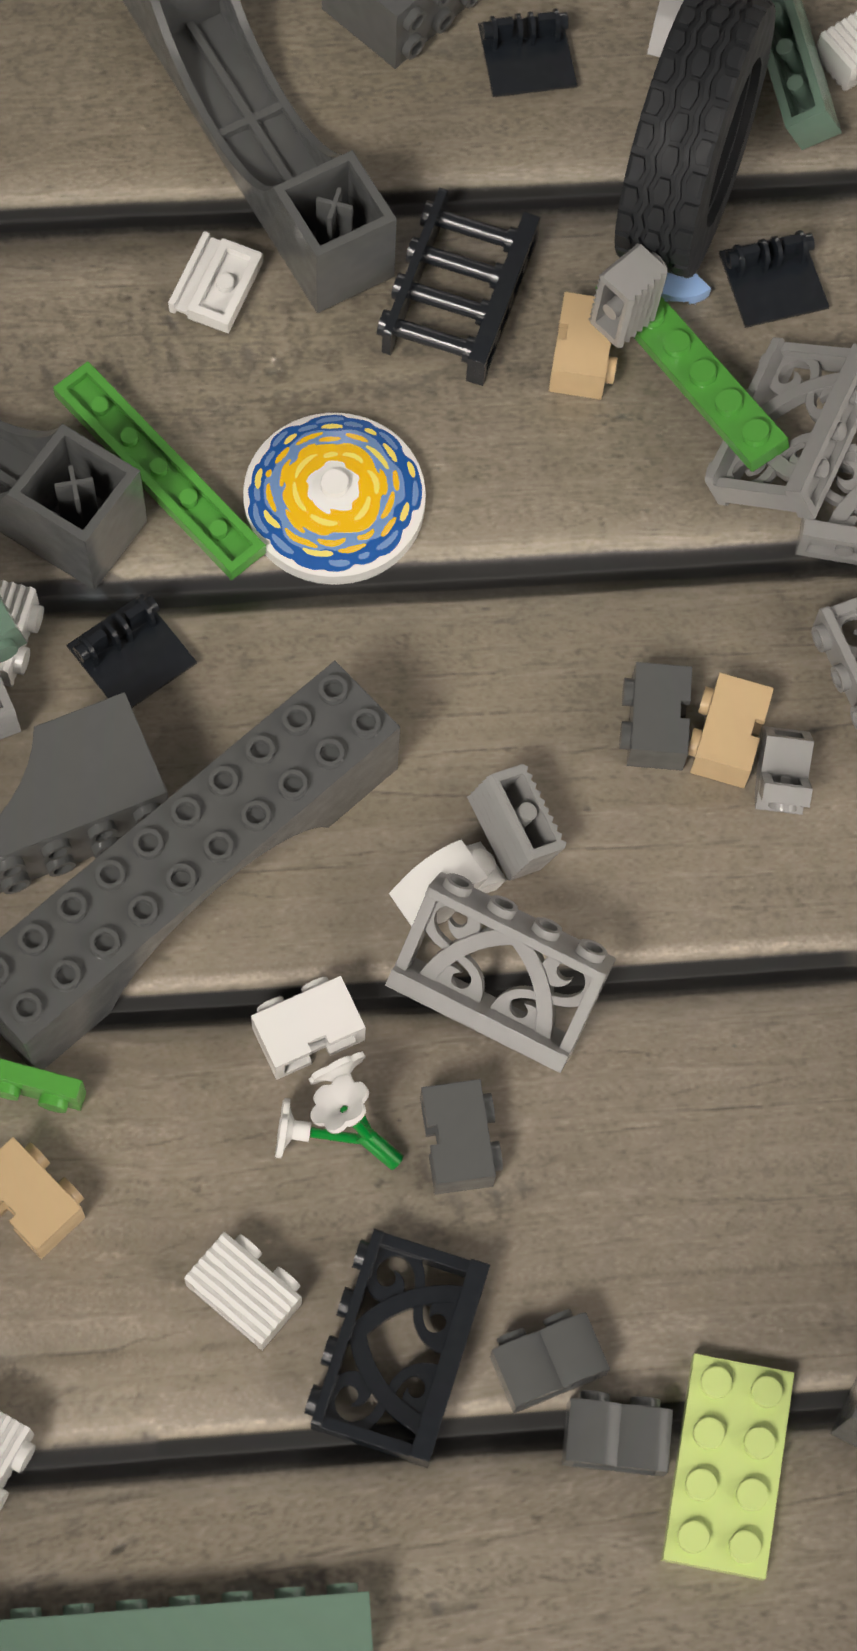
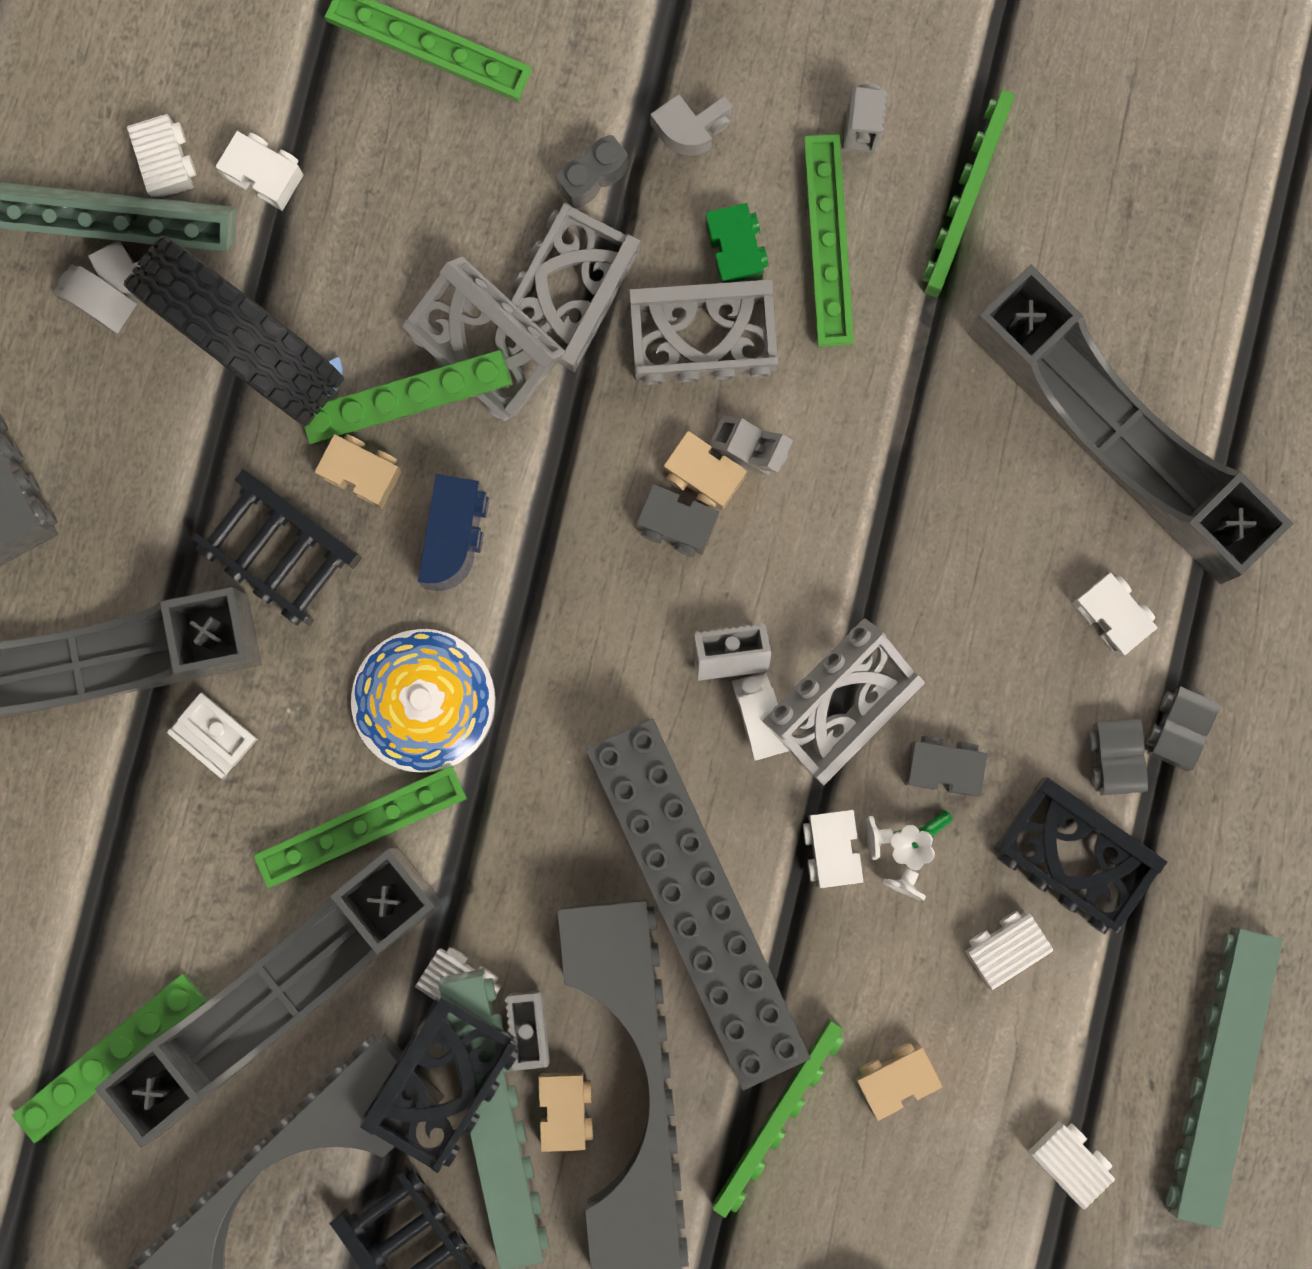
camera: 65 degrees left, 15 degrees up
black hinge [66,594,197,708] -> none
black hinge [478,8,577,98] -> none
light grey brick [589,244,667,348] -> none
yellowish green plate [661,1353,794,1581] -> none
black hinge [719,230,829,328] -> none
none -> dark blue brick [418,474,489,591]
none -> white brick [1072,573,1158,658]

